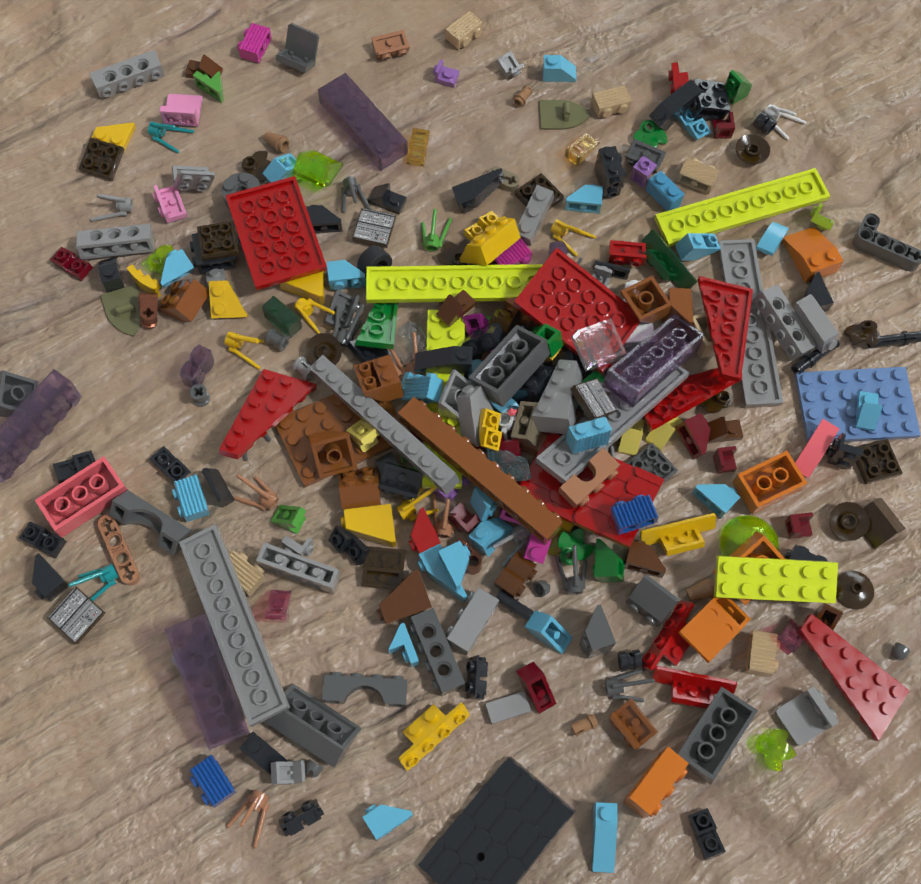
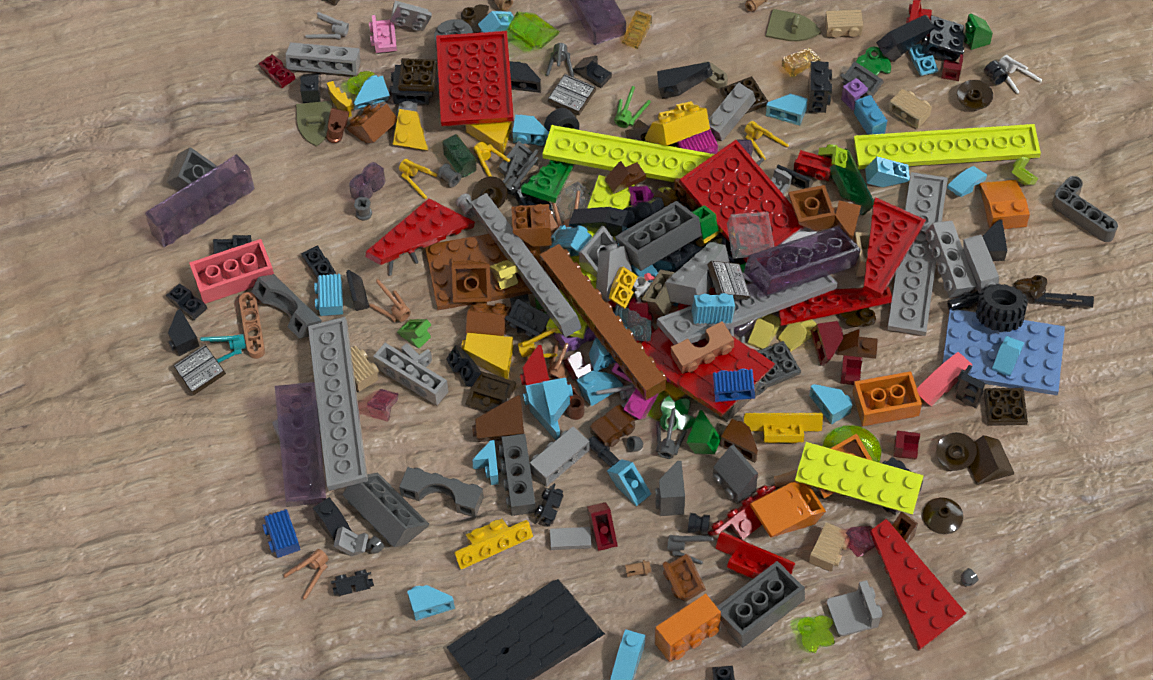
camera: 20 degrees right, 10 degrees down
none -> lime bracket [818,144,848,168]
none -> black tyre [976,284,1028,332]

